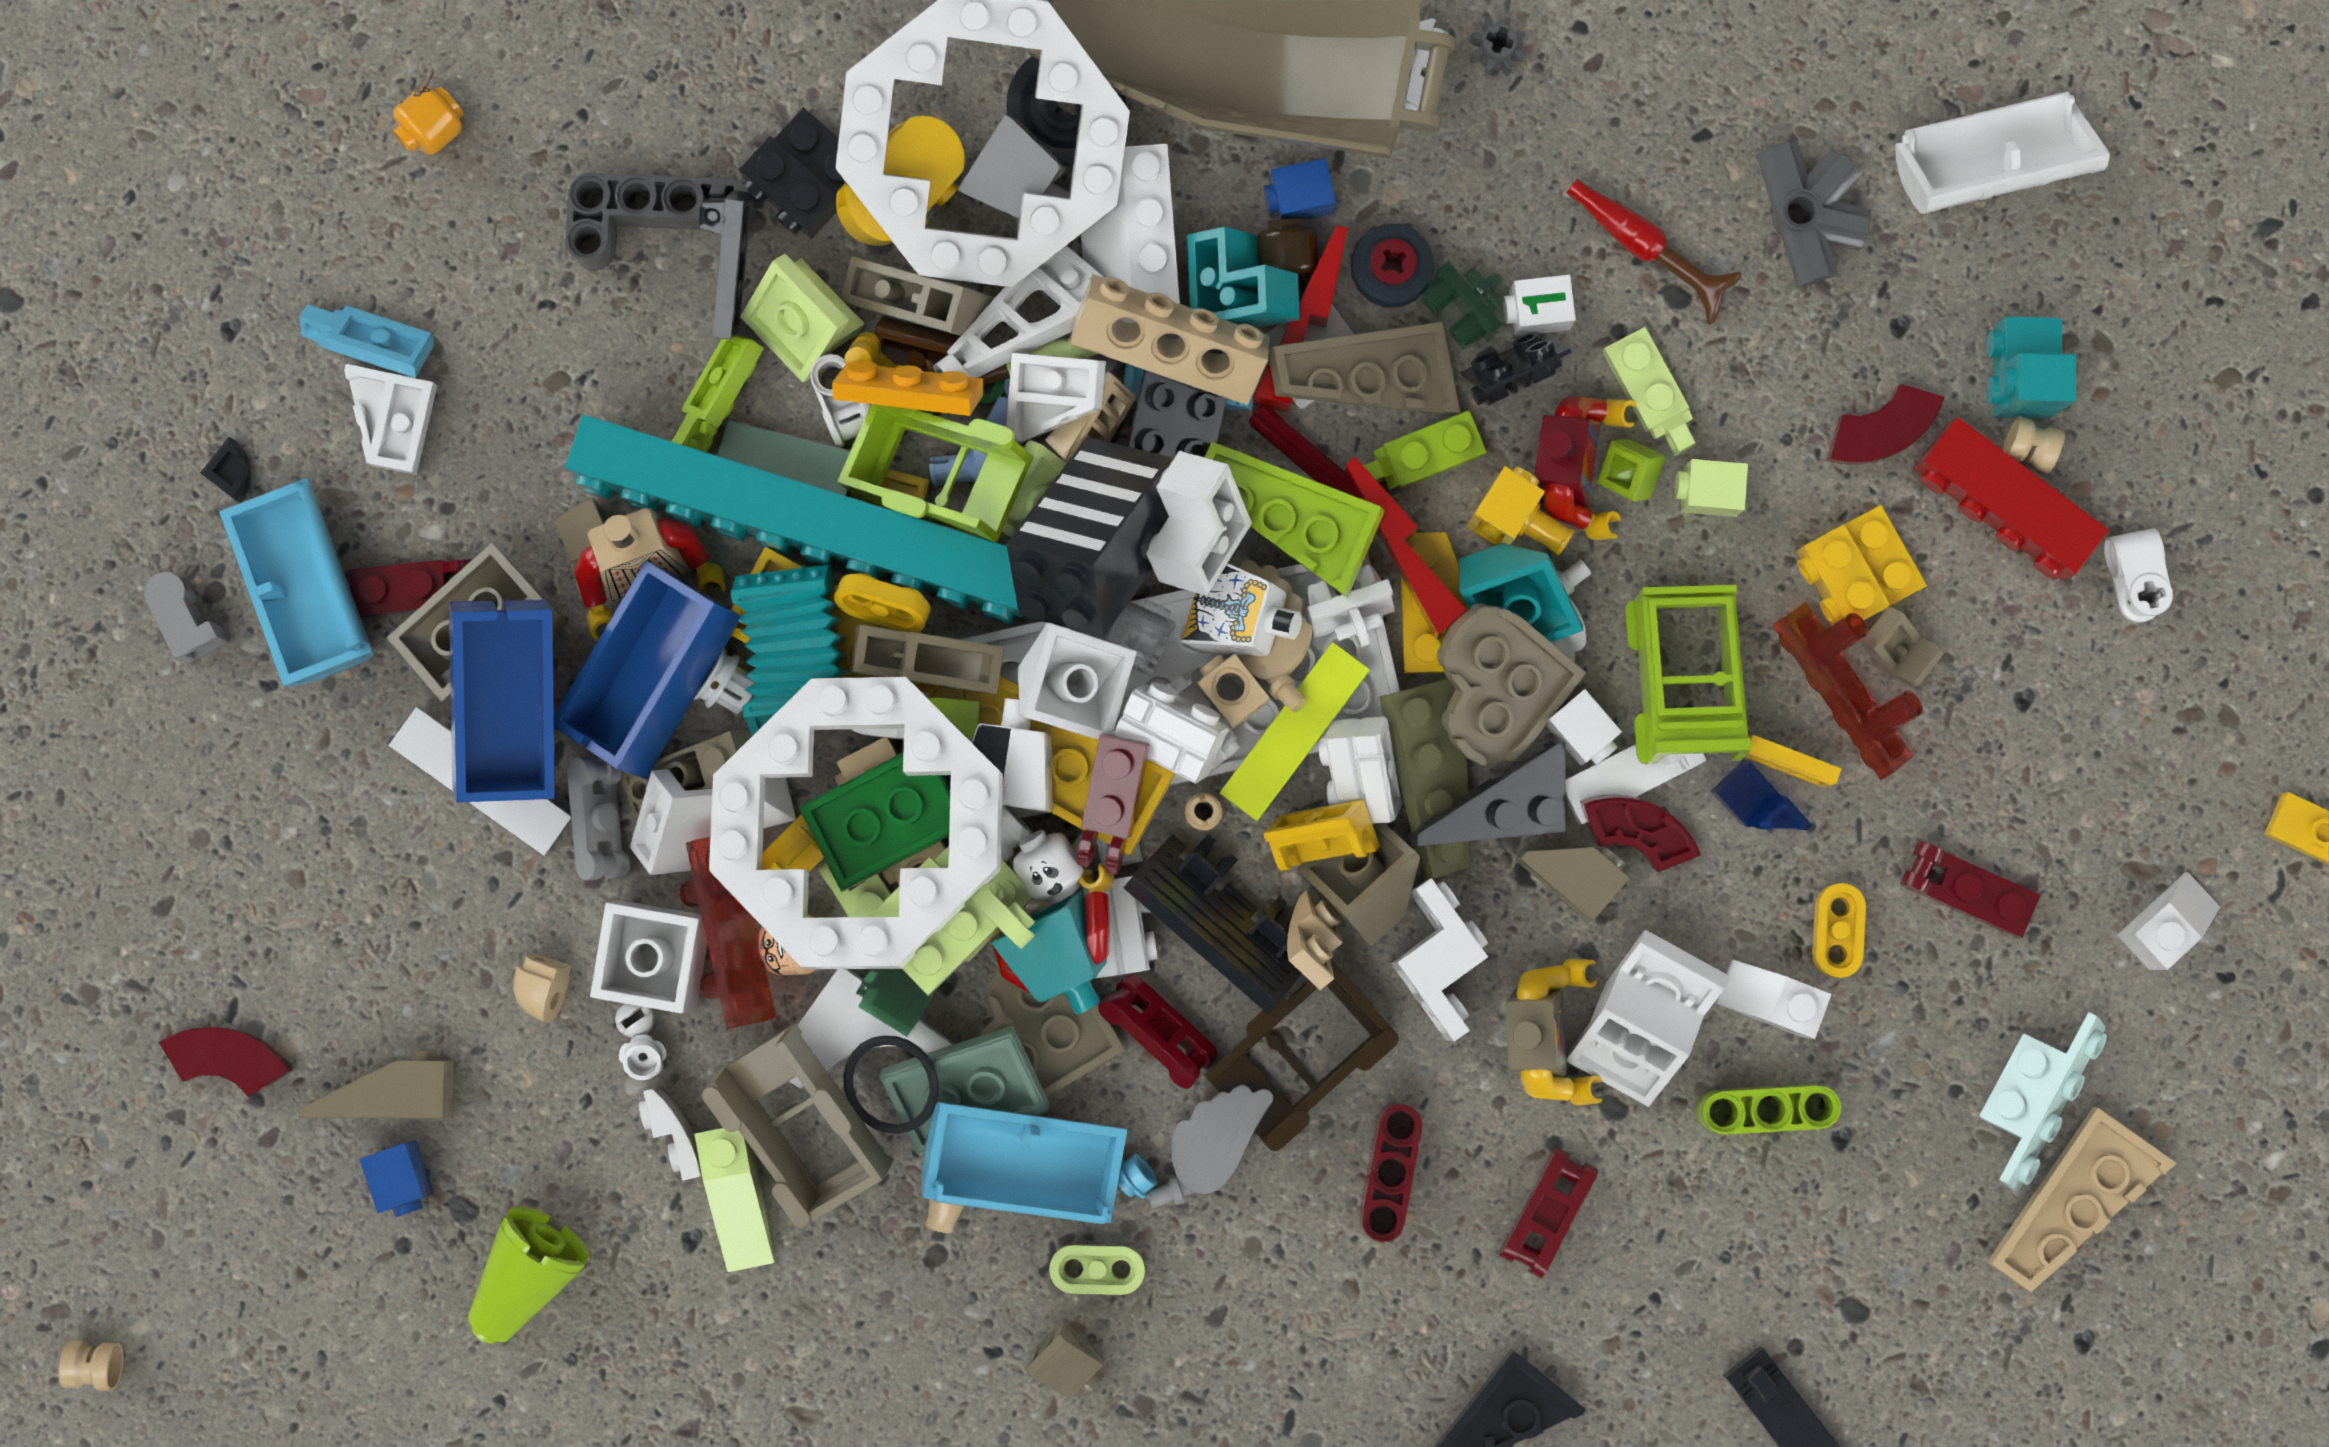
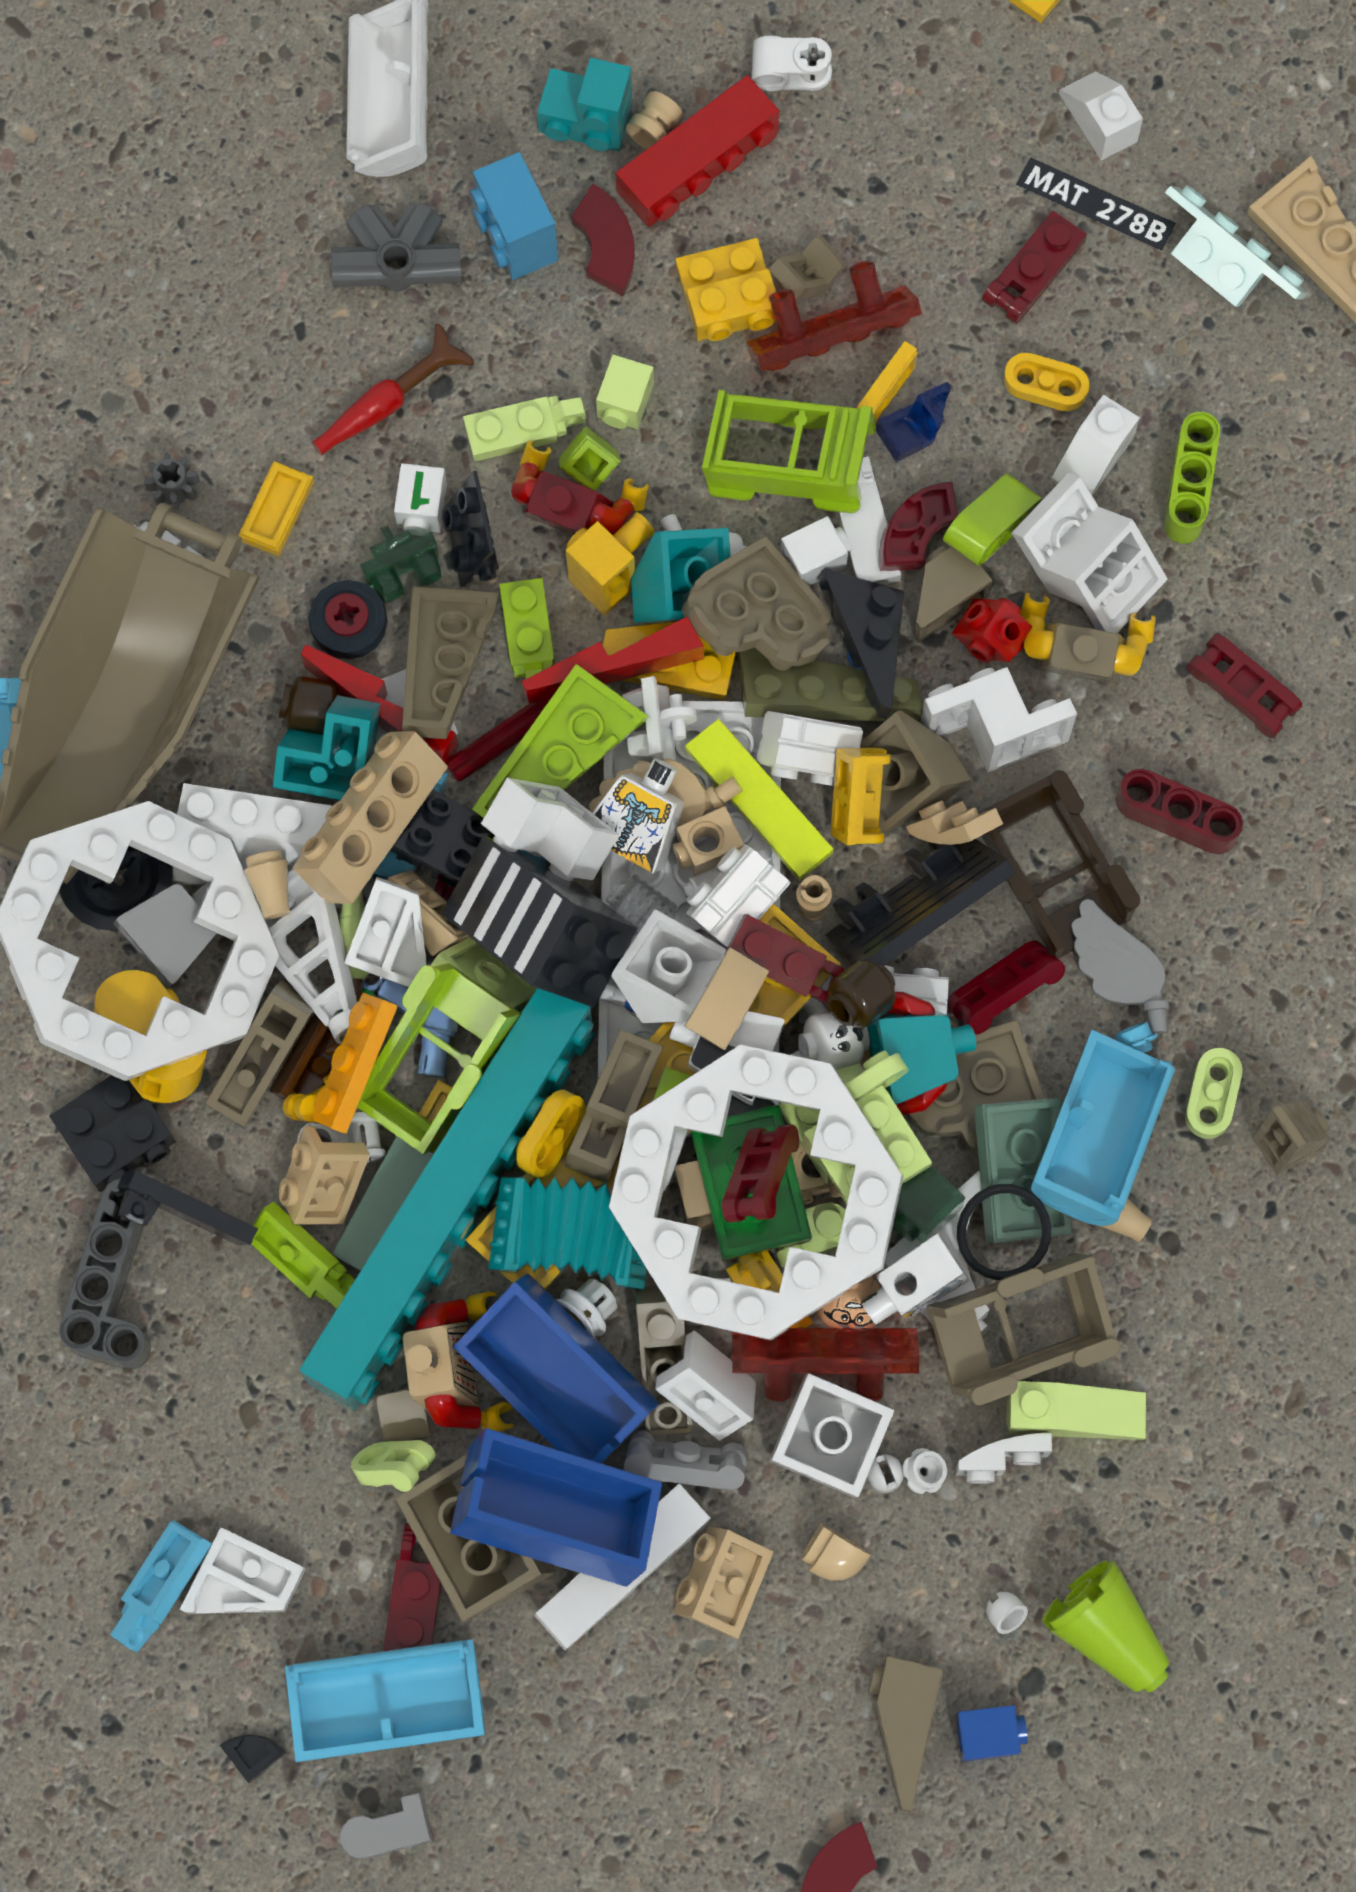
camera: 75 degrees left, 10 degrees down
yellowish green bracket [740,254,865,383] -> none
blue brick [1263,158,1336,220] -> none
none -> yellow tile [238,461,314,557]
none -> tan cone [244,850,290,920]
none -> tan bracket [279,1126,370,1224]
none -> yellowish green plate [351,1440,436,1492]
none -> dark azure brick [469,152,558,280]
none -> tan bracket [674,1526,774,1639]
none -> tan slope [684,947,769,1050]
none -> dark red plate [722,1124,800,1223]
none -> dark brown head [827,960,896,1029]
none -> white torso [860,1234,970,1325]
none -> lime beam [943,473,1043,566]
none -> red brick [951,598,1032,663]
none -> white hinge [986,1592,1028,1634]
none -> black sticker [1016,157,1176,251]

